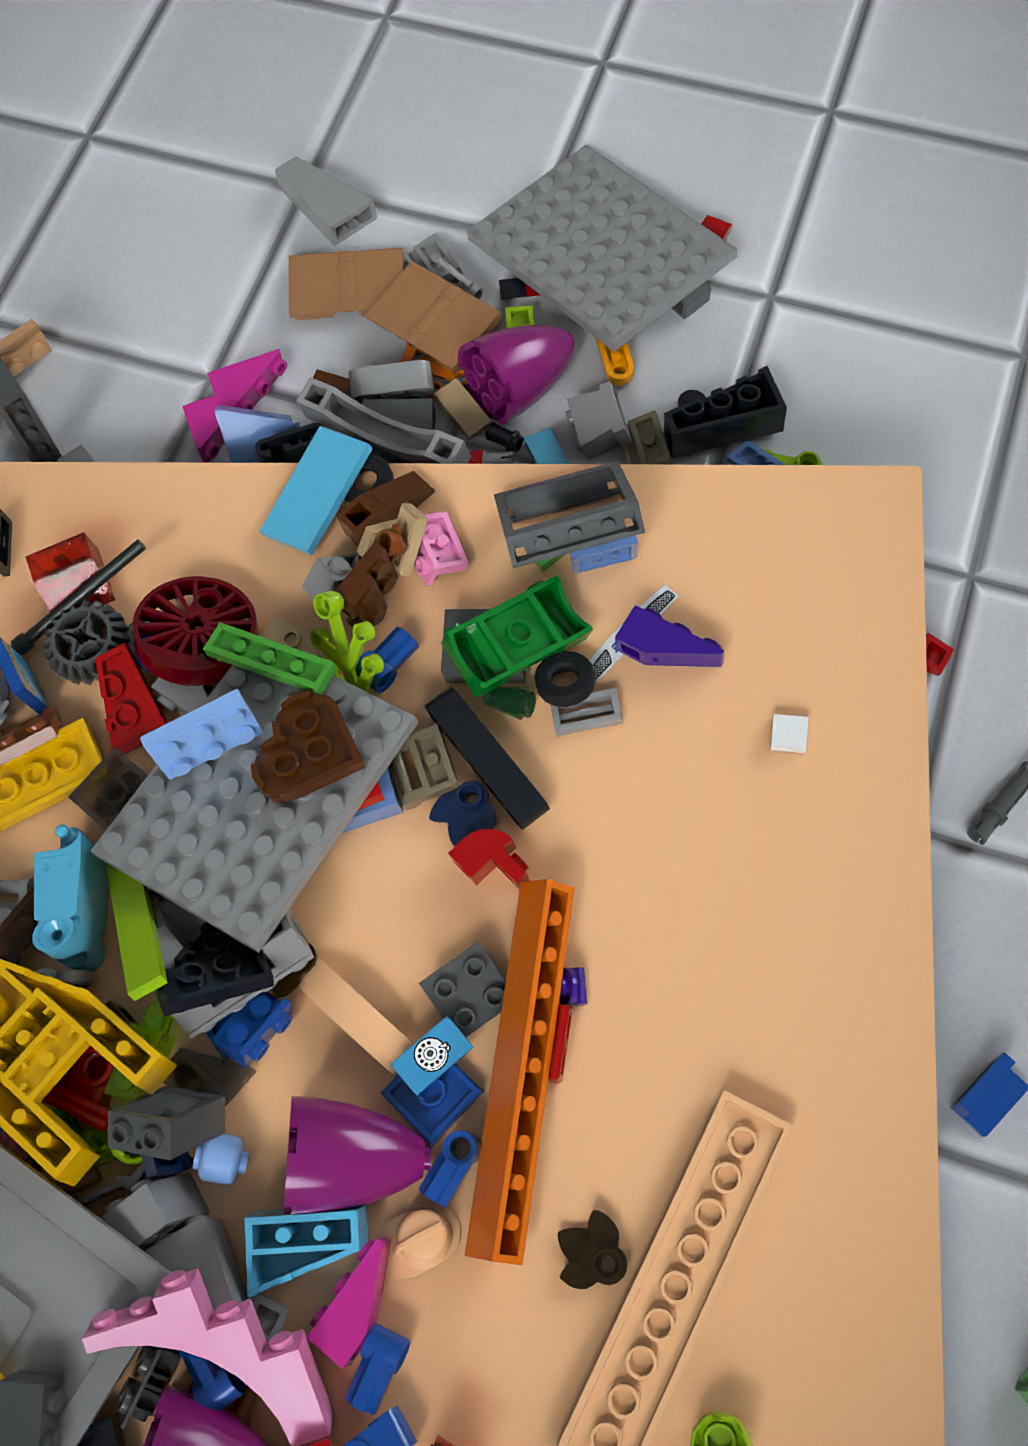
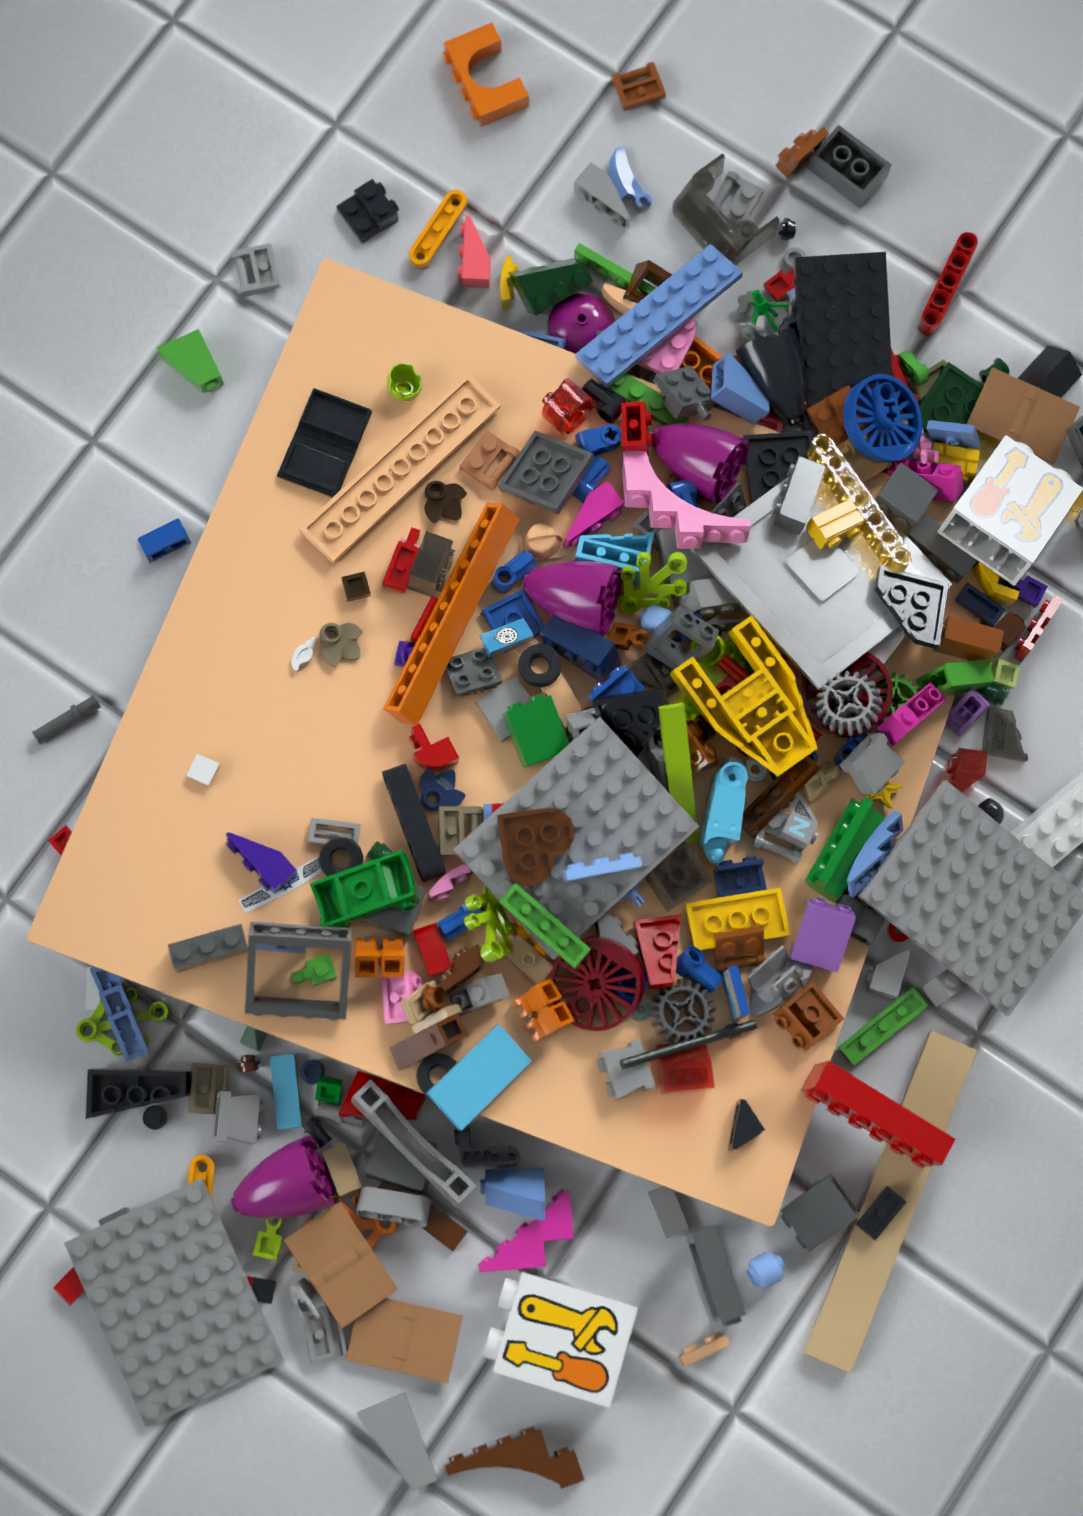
camera: 170 degrees left, 10 degrees up
none -> dark grey brick [168,924,248,973]
none -> black piece [277,388,372,498]
none -> white piece [291,636,316,672]
none -> dark tan plate [320,623,363,667]
none -> dark brown plate [341,571,371,602]
none -> orange legs [355,937,404,978]
none -> red hinge [382,527,422,594]
none -> clear smoke brick [408,531,456,597]
none -> red slope [412,923,453,976]
none -> bright pink slope [428,864,473,902]
none -> reddish brown arch [445,1426,585,1489]
none -> nougat plate [459,430,520,491]
none -> light grey tile [475,676,530,742]
none -> brick [483,1272,638,1408]
none -> dark grey plate [498,431,595,515]
none -> green brick [502,693,570,768]
none -> orange legs [513,978,575,1042]
none -> black tyre [518,644,562,688]
none -> dark blue wedge [540,615,622,684]
none -> light grey hips [597,1039,656,1101]
none -> dark orange plate [606,622,650,650]
none -> lime plant [618,552,687,615]
none -> blue piece [676,946,724,993]
none -> dark orange plate [686,720,719,773]
none -> dark blue bracket [713,856,767,898]

